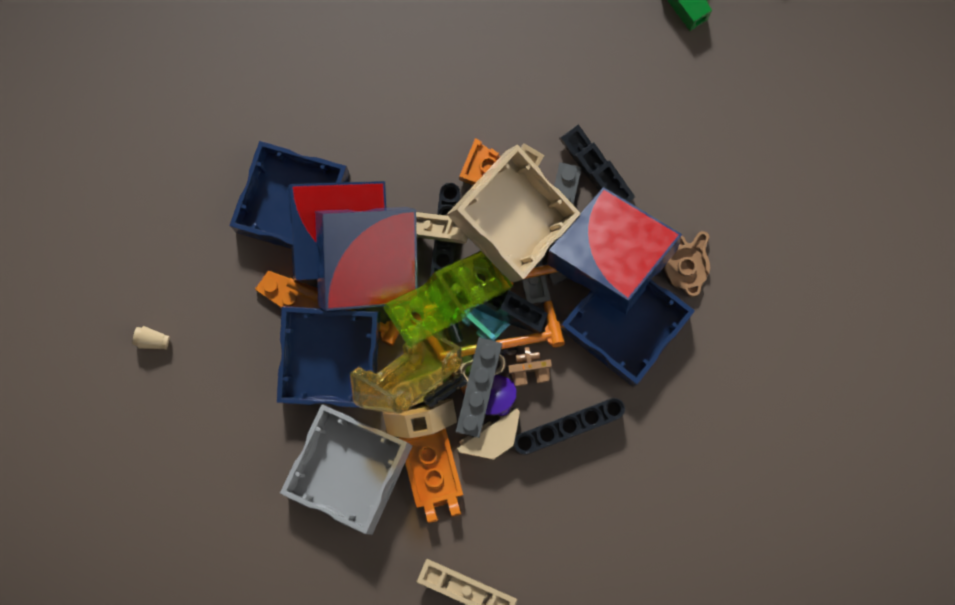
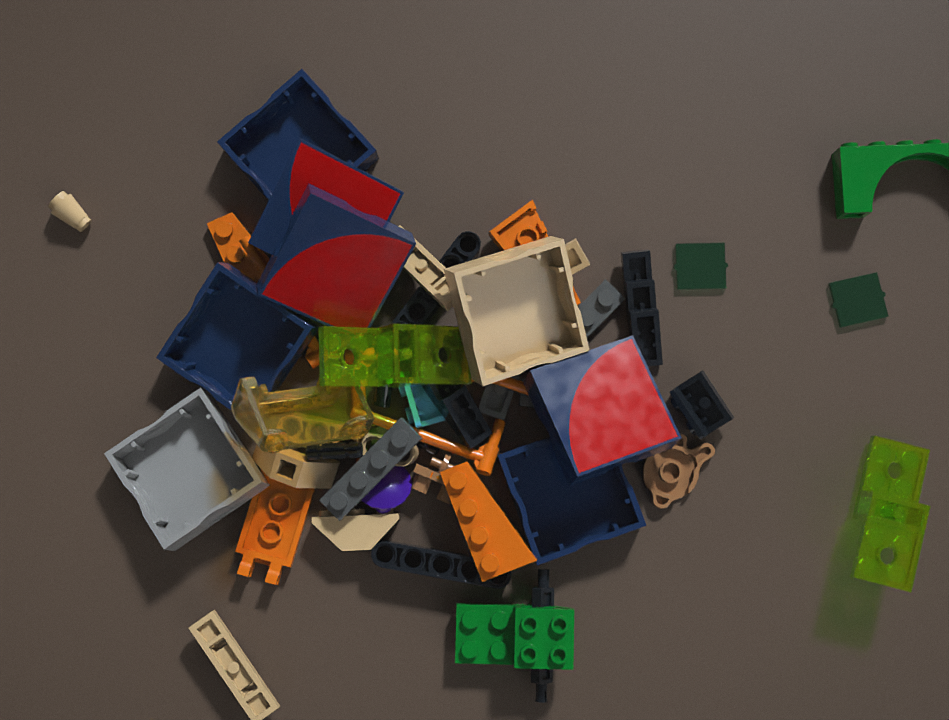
camera: 25 degrees right, 5 degrees up
none -> orange wing [440,461,537,582]
none -> green piece [455,569,575,703]
none -> black bracket [670,370,734,440]
none -> clear green piece [673,243,728,290]
none -> clear green piece [829,272,889,328]
none -> clear neon green bracket [850,435,930,592]

